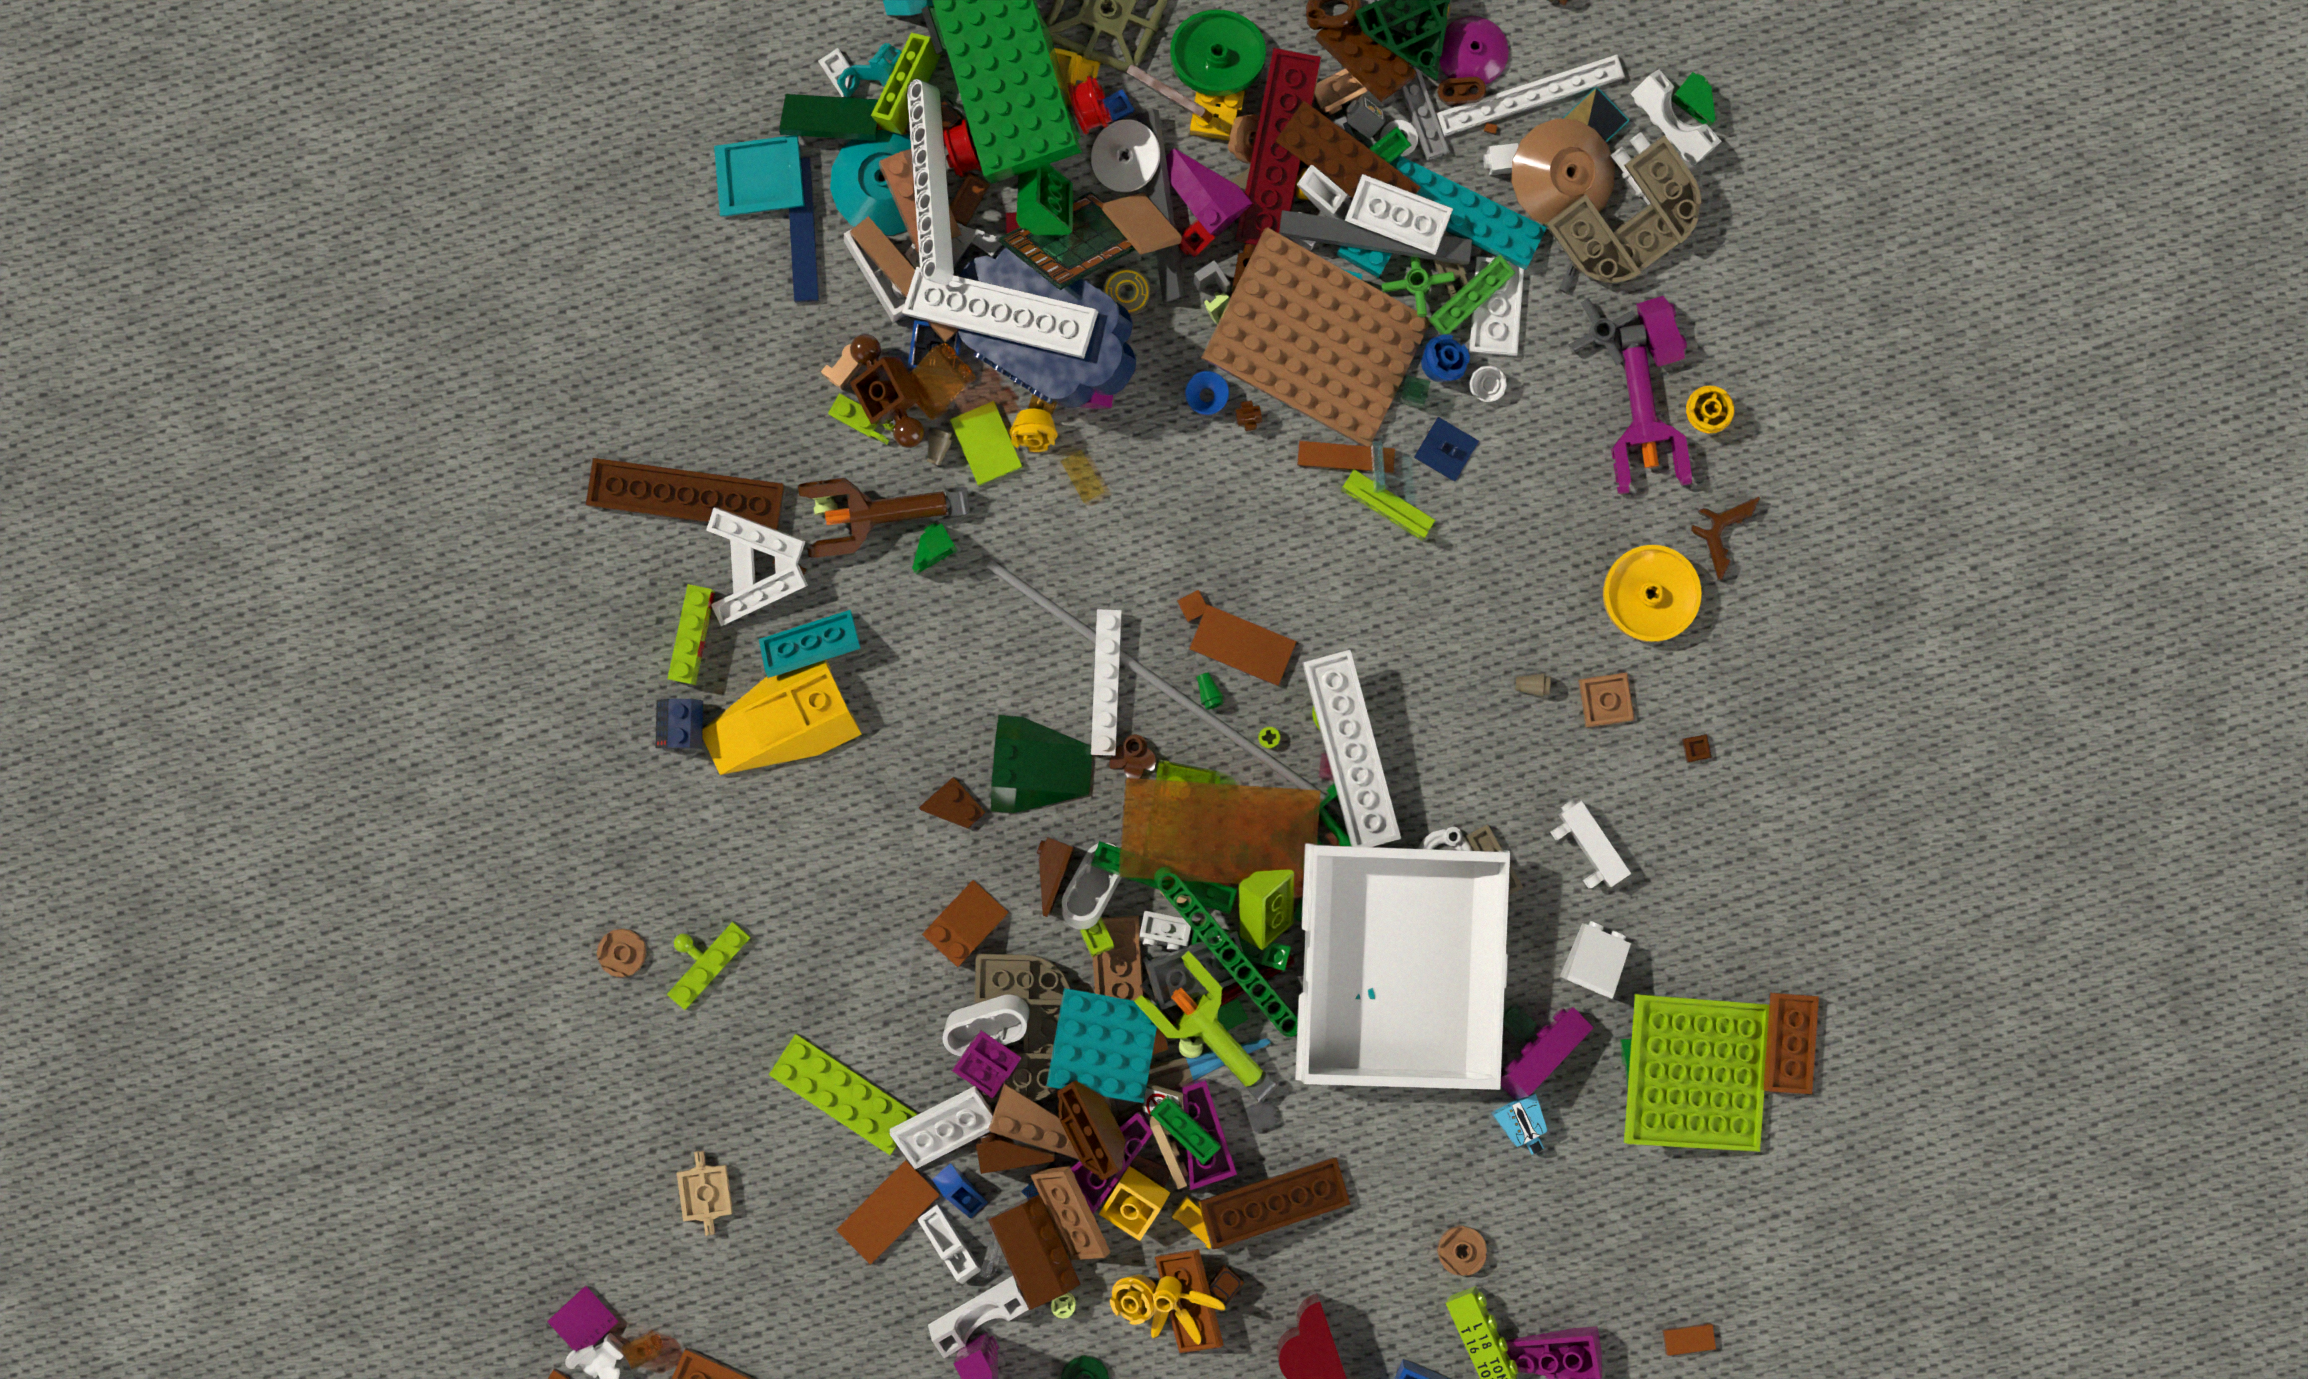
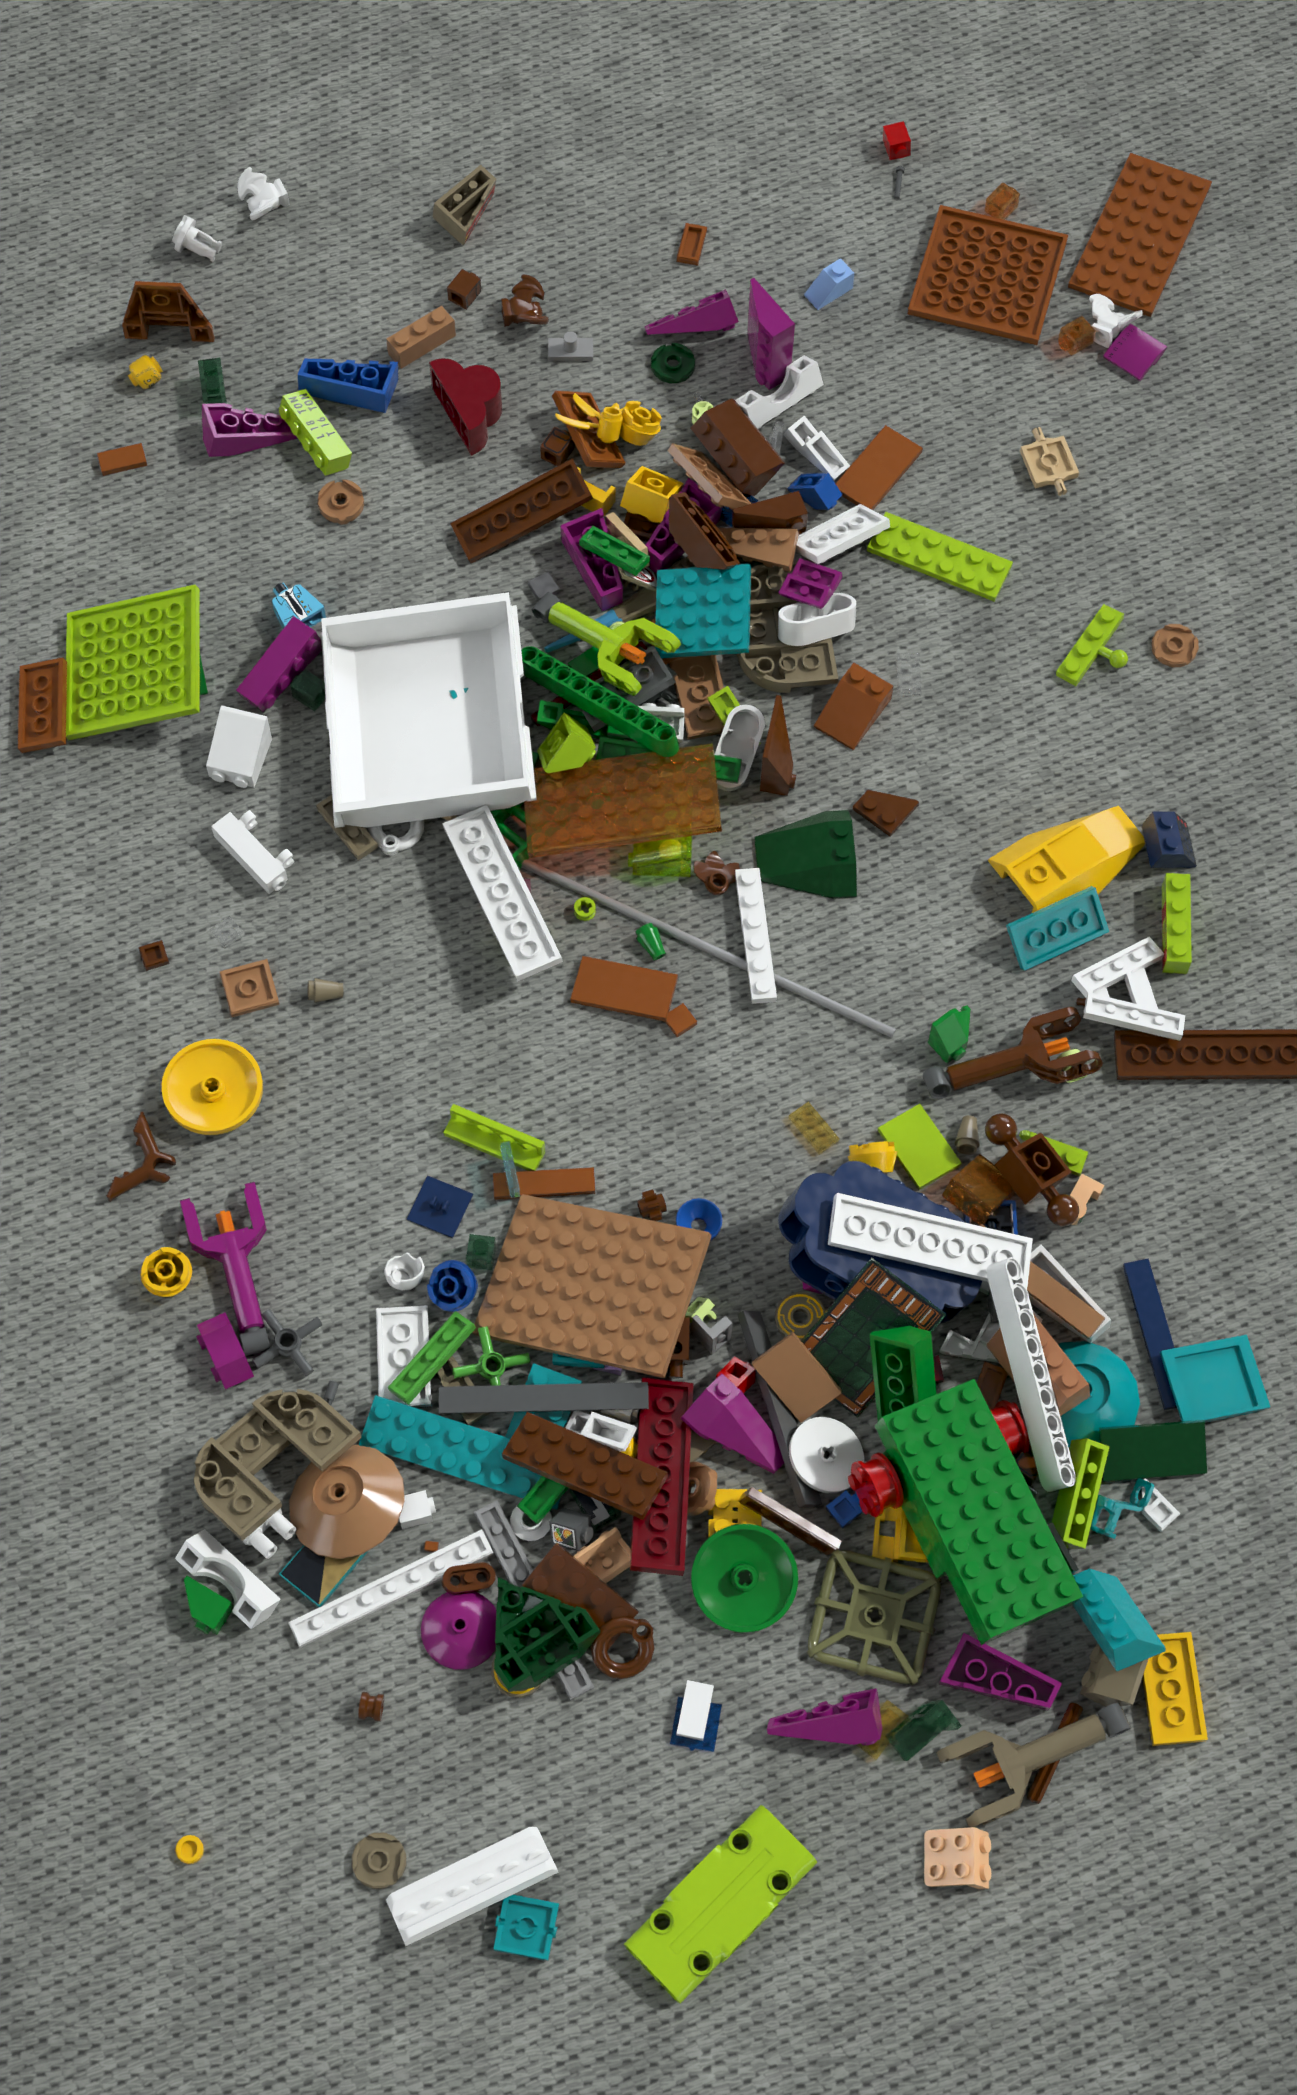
camera: 170 degrees right, 20 degrees down
white tile [1345,174,1453,255] -> none

